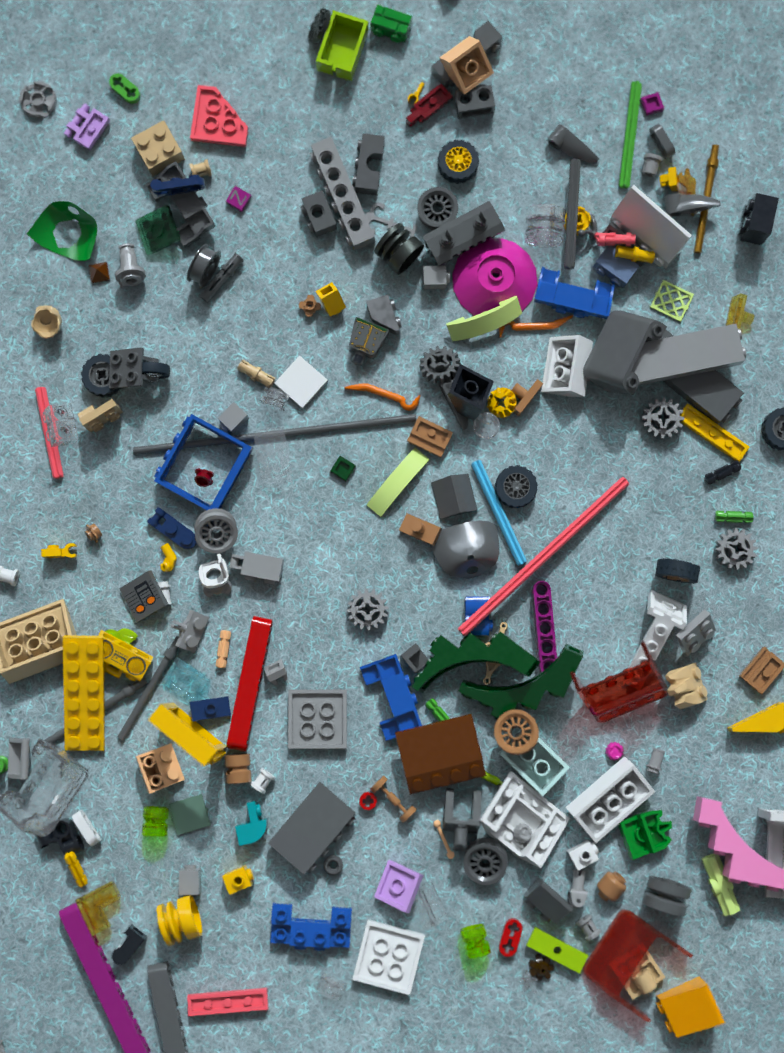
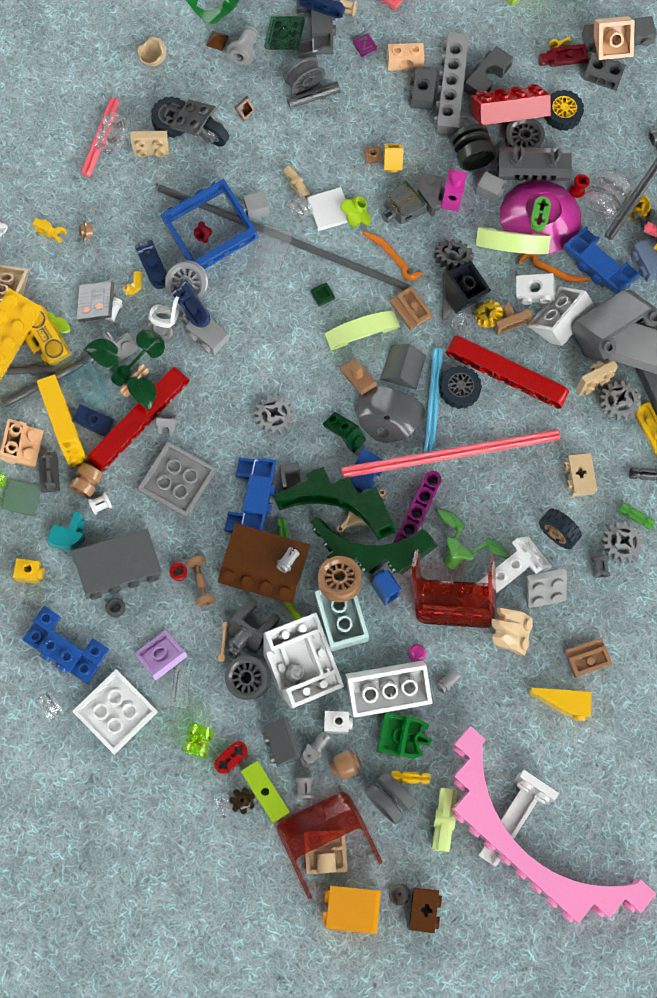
camera: 25 degrees right, 10 degrees down
none -> dark grey hinge [38,452,60,493]
none -> dark green plant [84,330,165,410]
none -> dark blue plate [171,280,211,328]
none -> slope [234,96,256,122]
none -> light grey pin [276,547,300,573]
none -> dark green bracket [323,412,366,453]
none -> lime plate [340,196,371,228]
none -> blue brick [372,569,402,605]
none -> light nougat brick [387,43,425,71]
none -> dark grey tile [389,884,411,906]
none -> yellow axle [391,771,430,784]
none -> reddish brown brick [408,887,442,933]
none -> bright green plant [435,509,510,570]
none -> dark pink torso [441,169,467,212]
none -> red beam [445,336,569,409]
none -> brick [471,84,551,125]
none -> white brick [516,273,555,305]
none -> bright green beam [530,196,551,232]
none -> tan brick [564,453,597,497]
none -> red bush [569,174,590,198]
none -> tan plate [575,358,618,396]
none -> dark grey bush [591,555,611,578]

